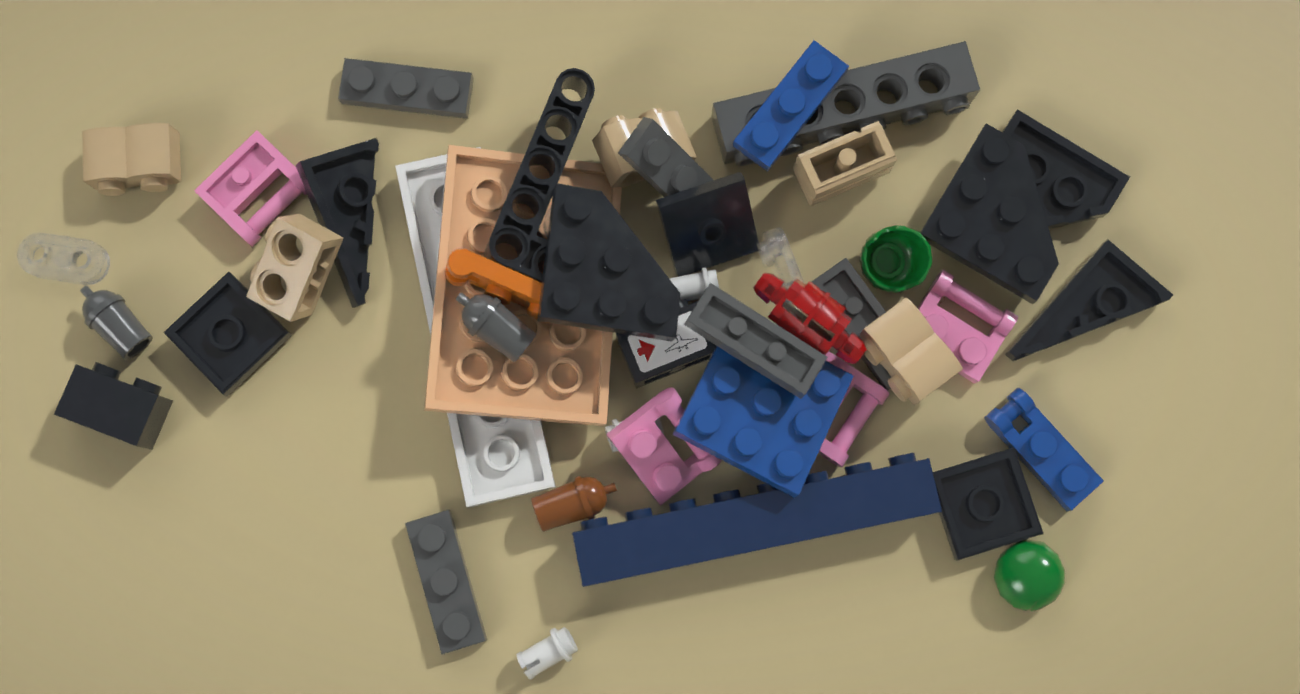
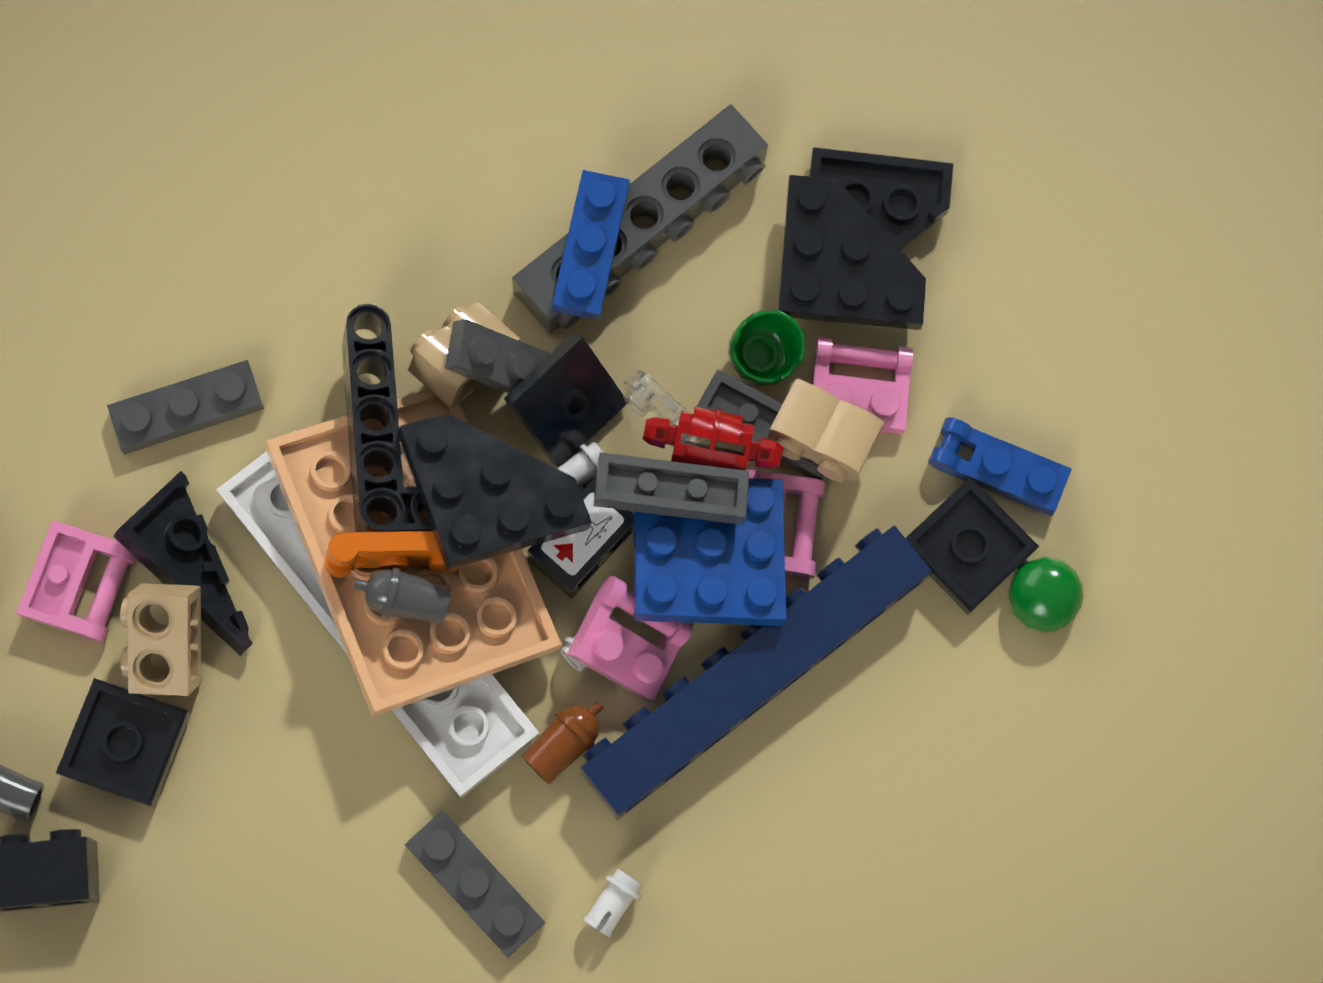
camera: 35 degrees left, 5 degrees down
tan brick [793,121,897,206] -> none
black wing [1005,239,1173,361] -> none

